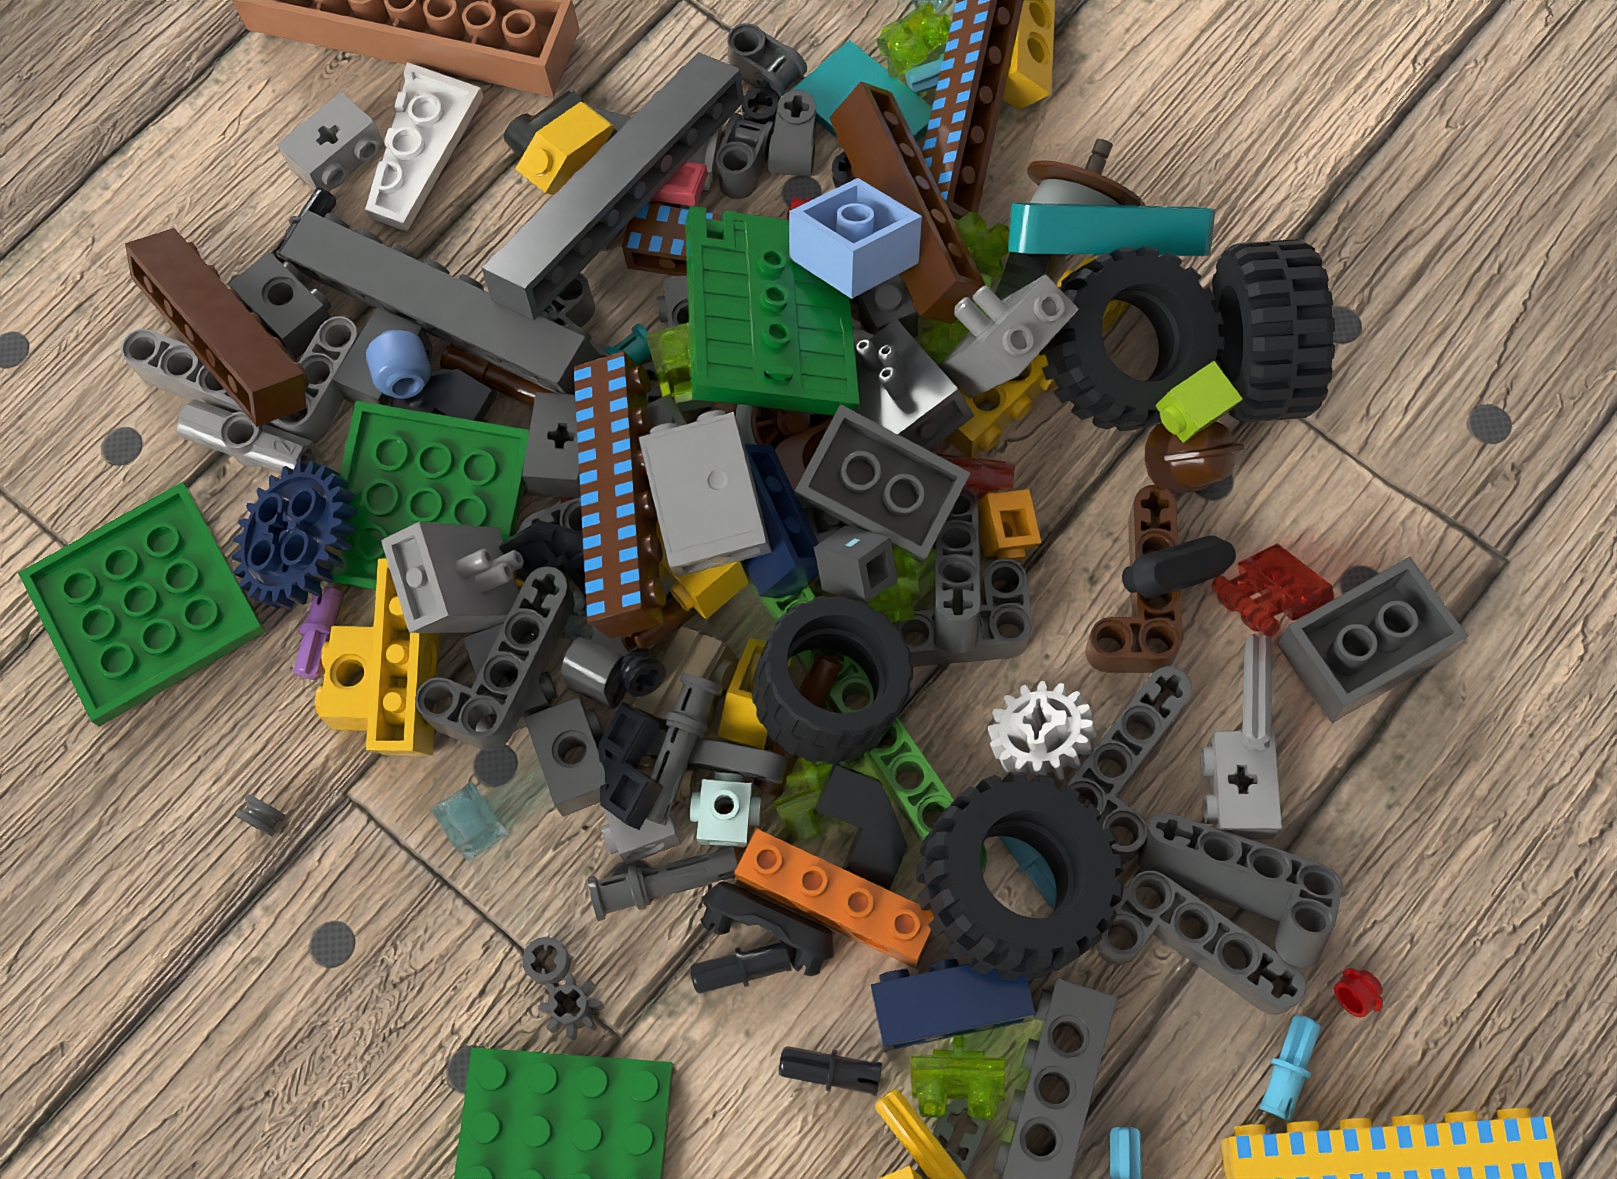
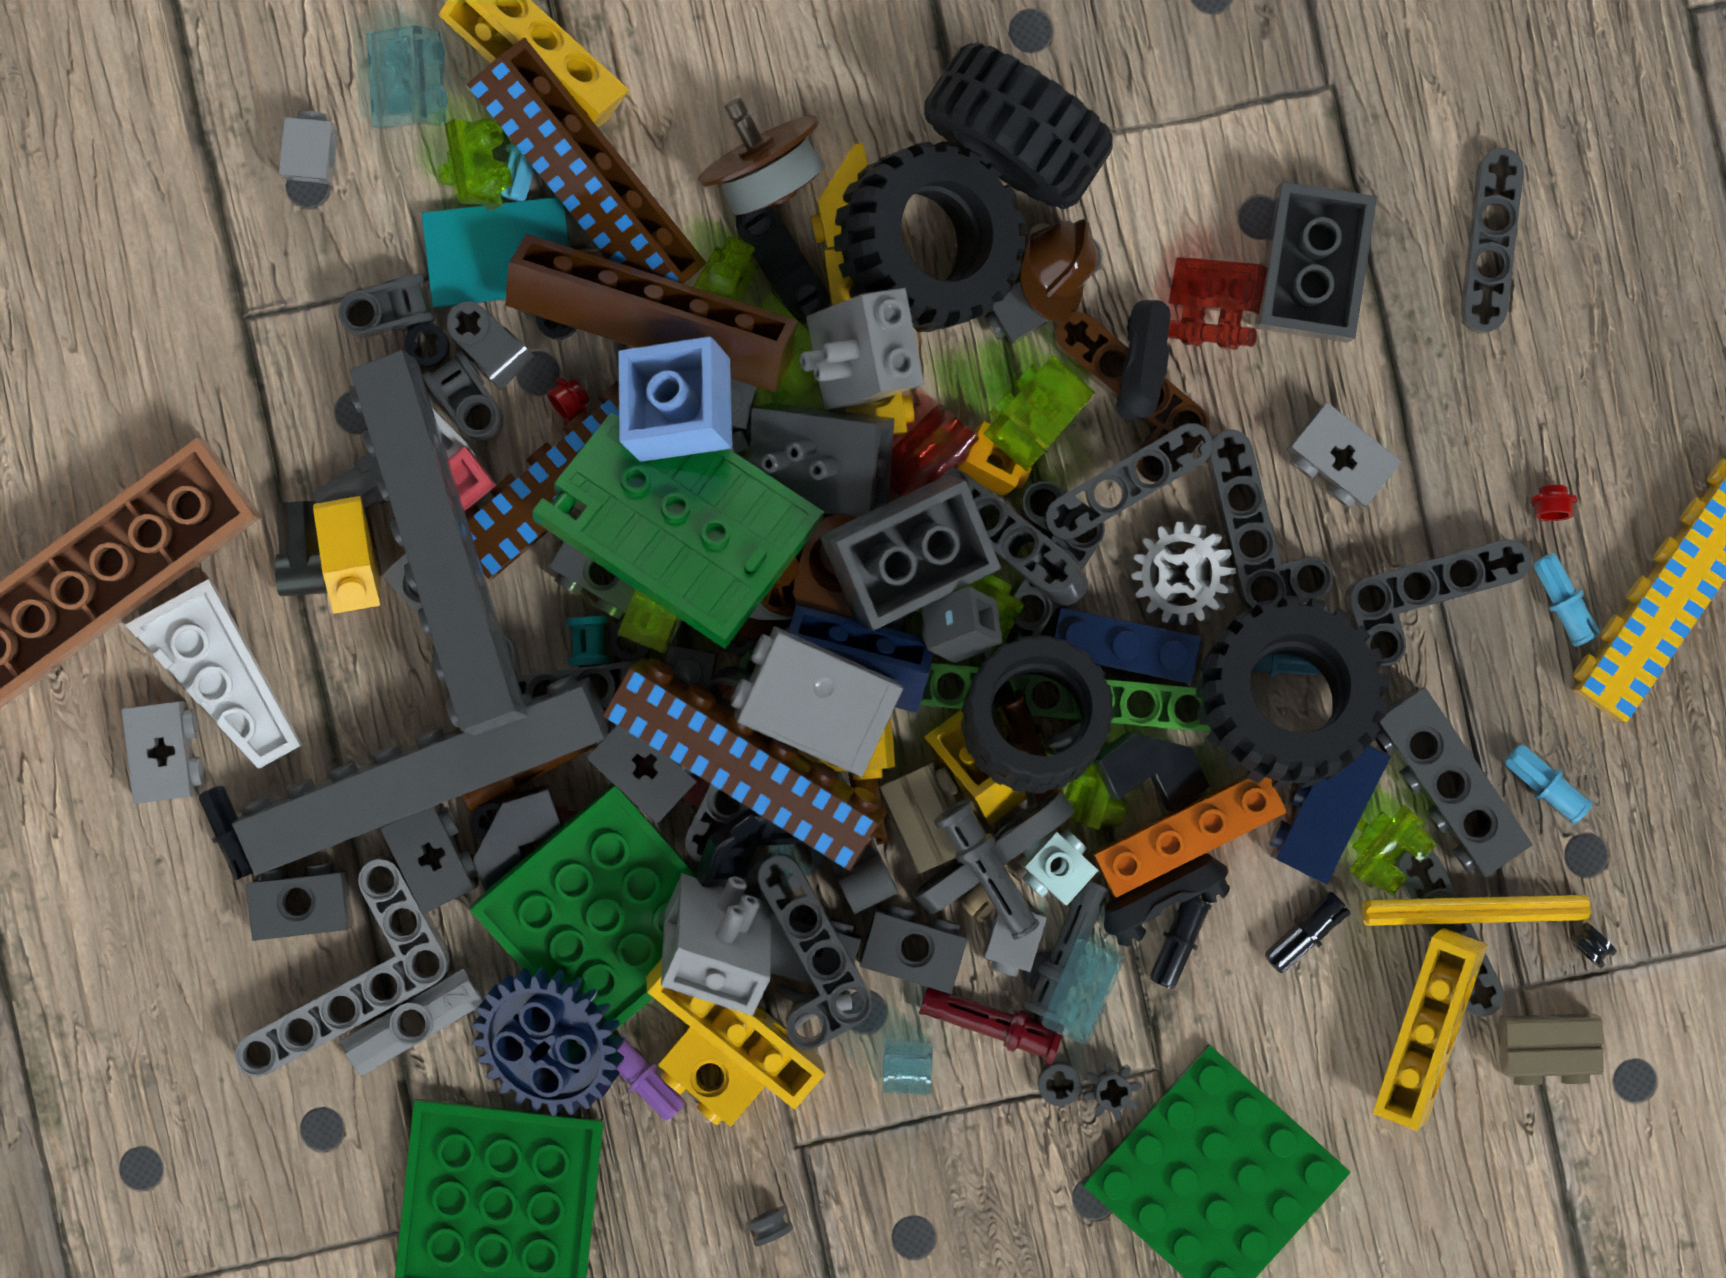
camera: 60 degrees left, 20 degrees up
reddish brown brick [125,228,309,427] -> none
medium blue head [366,330,431,399] -> none
black tile [599,701,664,830] -> none
black bush [616,648,666,697] -> none
teal beam [1008,203,1215,256] -> none
dark grey beam [1138,813,1343,968] -> none
lime brick [1155,361,1243,443] -> none
light grey axle [1242,634,1272,751] -> none
none -> dark red pin [919,987,1065,1065]
none -> clear neon green brick [983,355,1096,471]
none -> dark grey brick [984,282,1050,345]
none -> clear light blue bracket [1042,939,1126,1045]
none -> dark grey beam [1045,423,1213,540]
none -> dark blue brick [1051,608,1201,684]
none -> dark grey beam [1461,148,1524,334]

